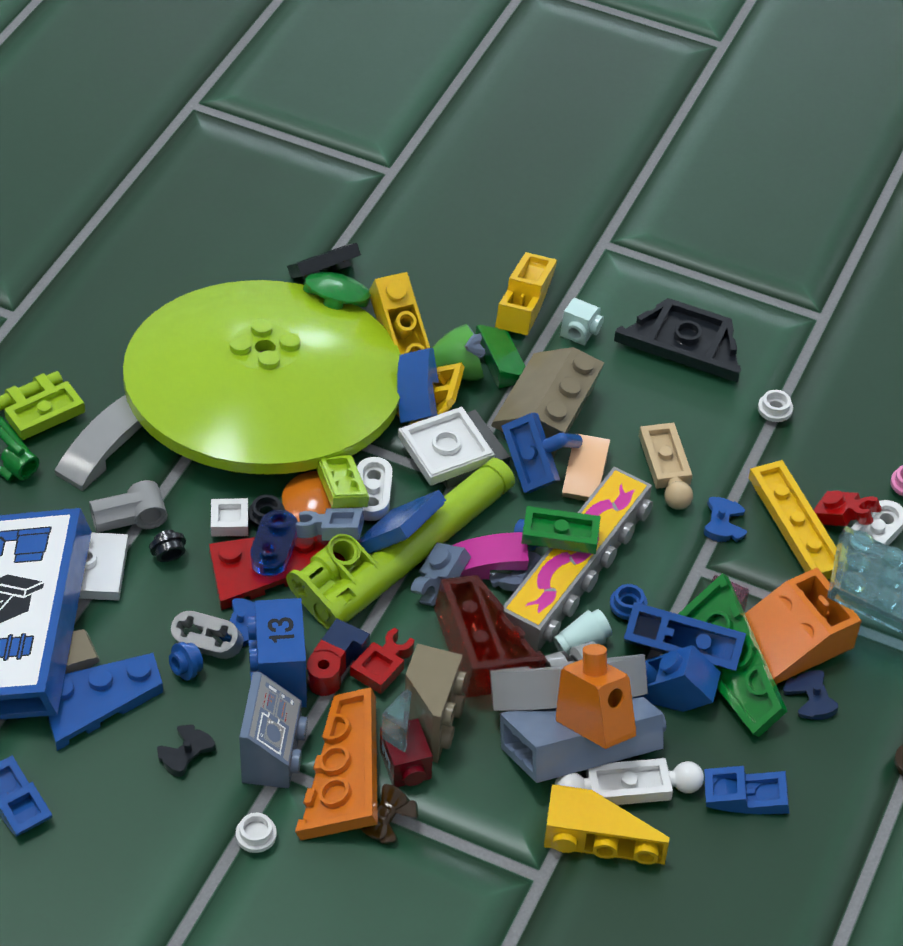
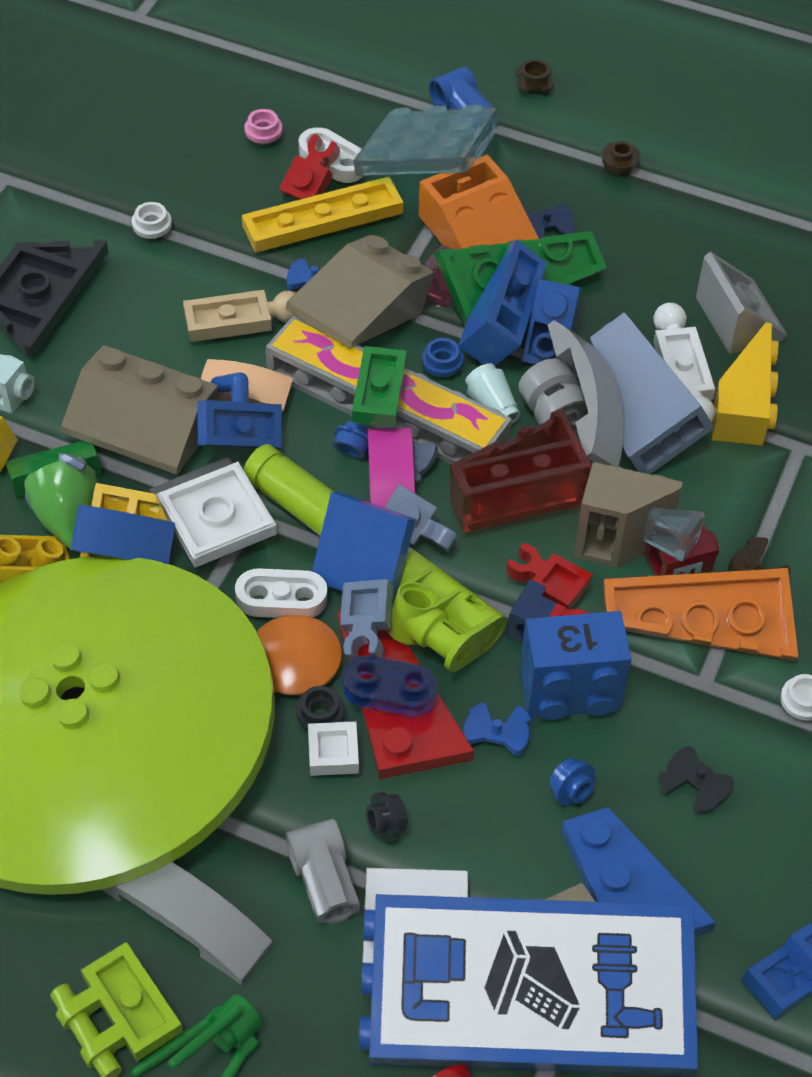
camera: 90 degrees left, 5 degrees up
light grey beam [171,611,244,659] -> none
sand blue slope [239,672,308,788] -> none
lime plate [316,455,369,508] -> none
orange torso [556,644,636,749] -> none
blue slope [704,766,789,814] -> none
none -> dark tan slope [285,235,434,348]
none -> light grey slope [696,252,788,354]

